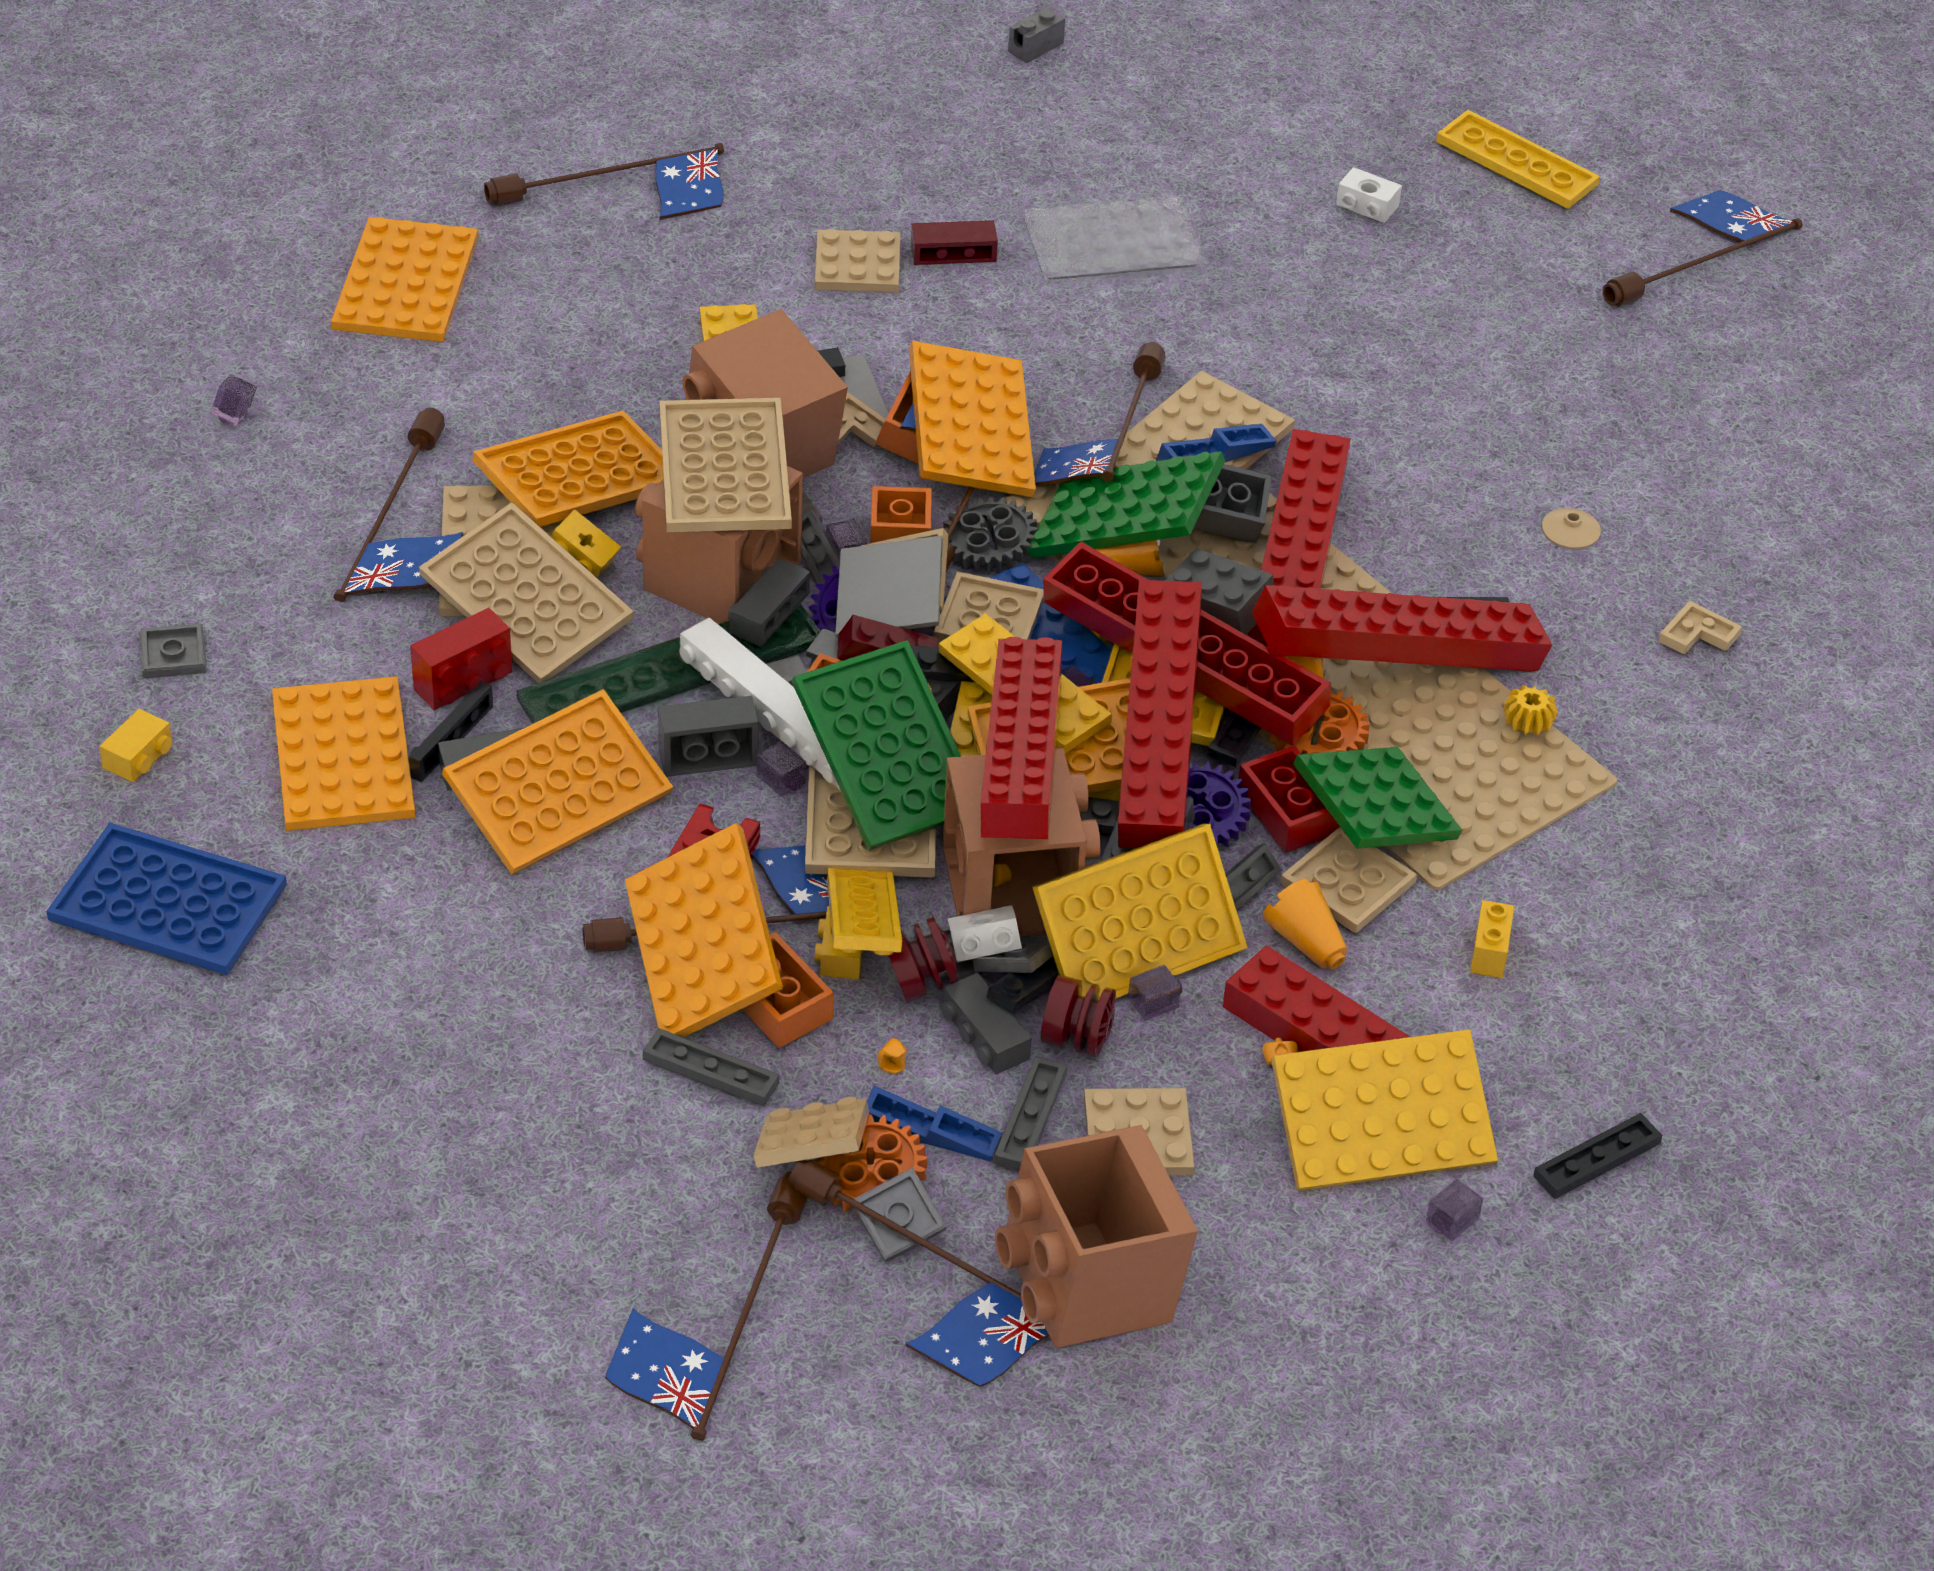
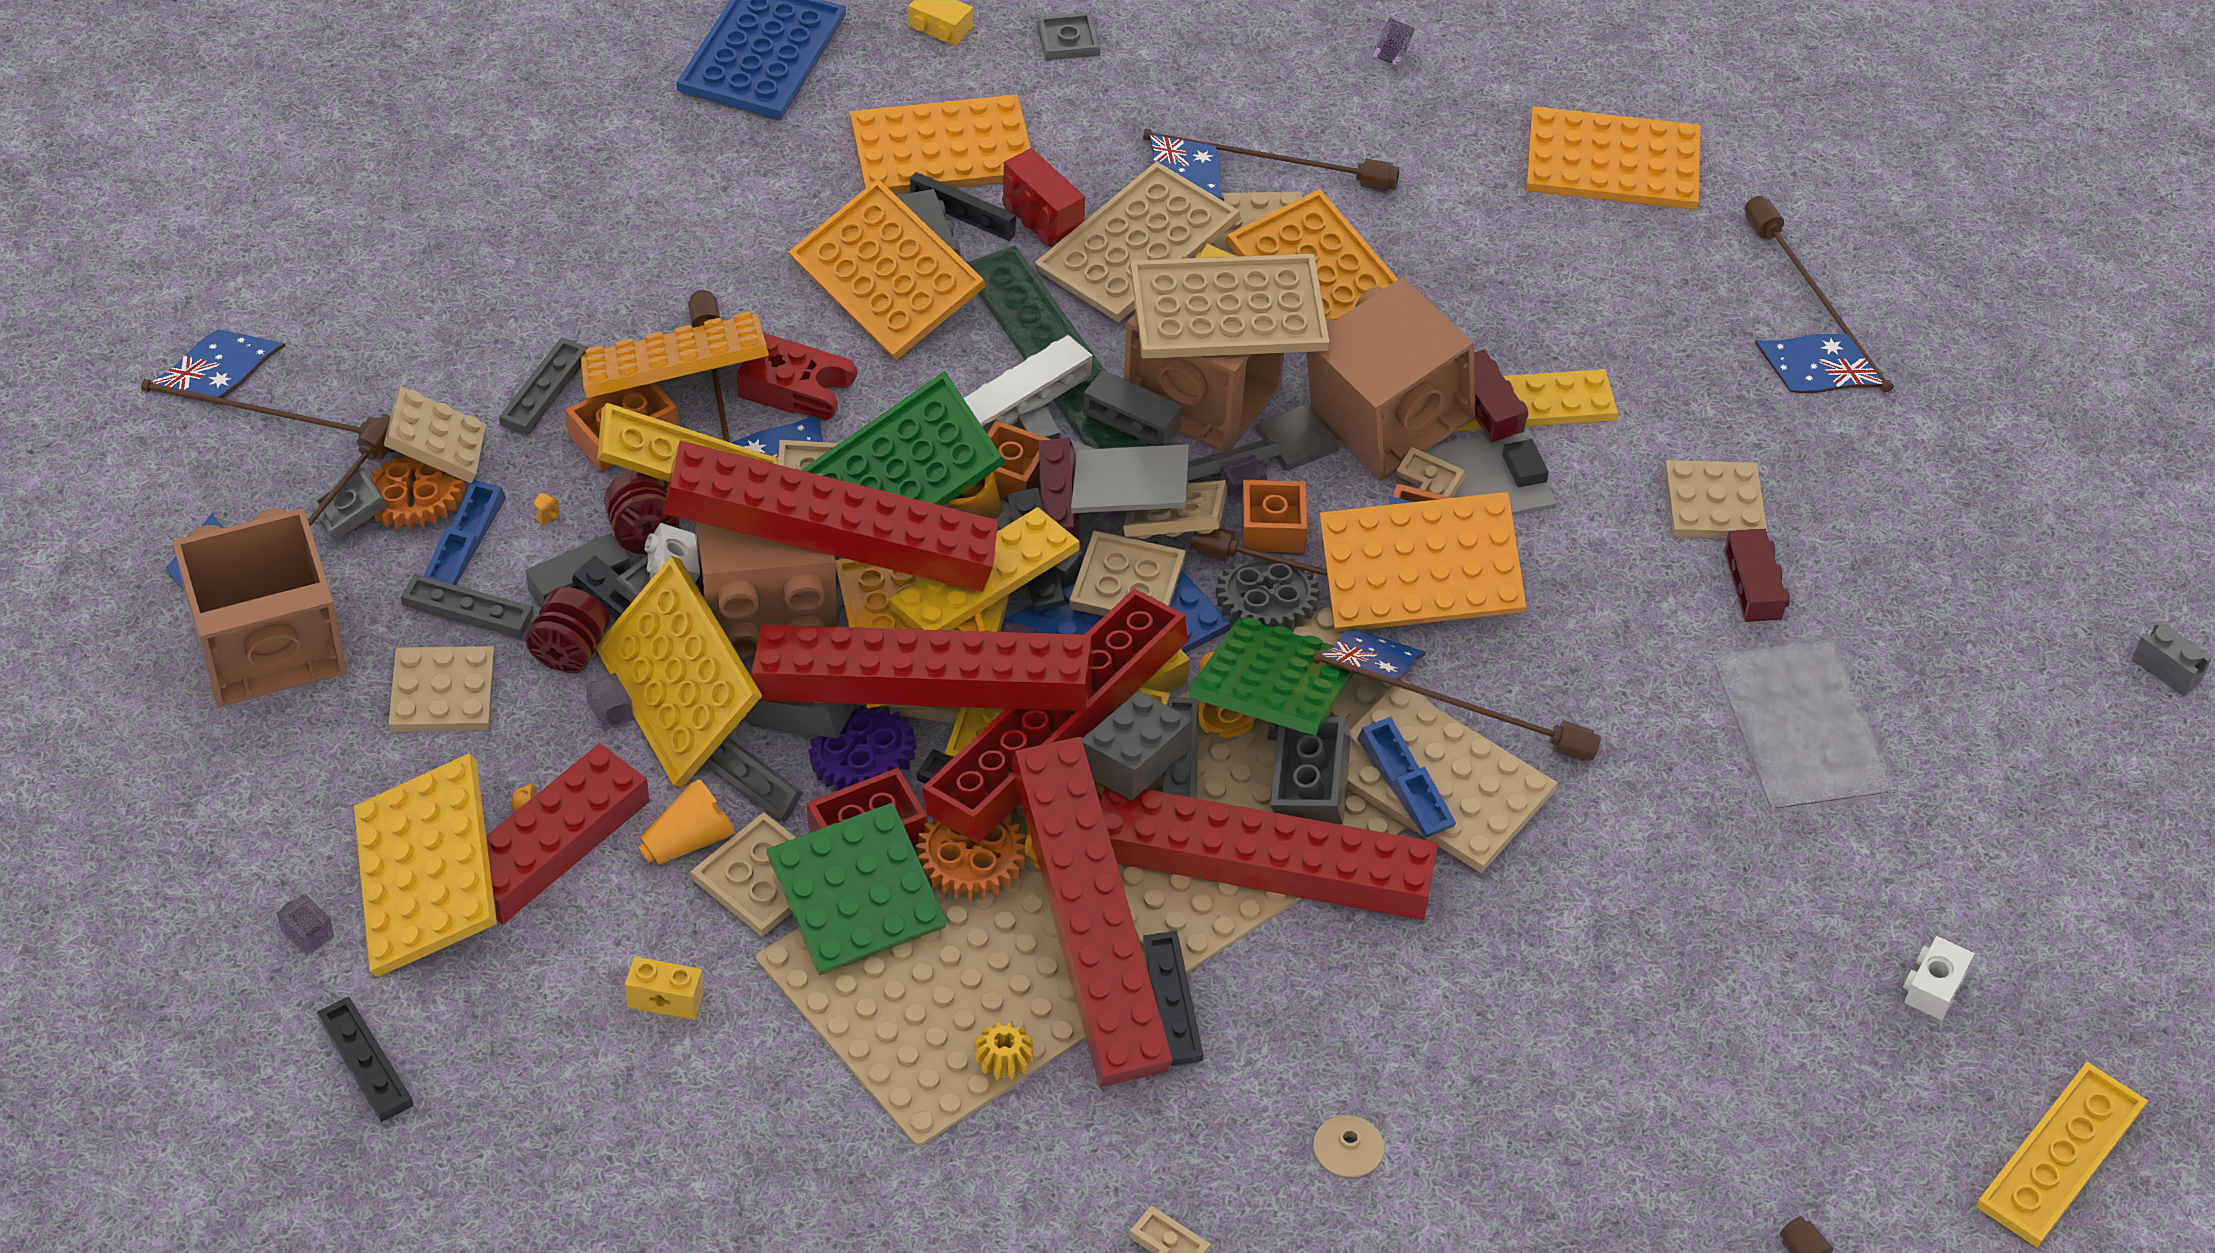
camera: 90 degrees right, 5 degrees up
dark grey brick [658,695,759,777] -> none

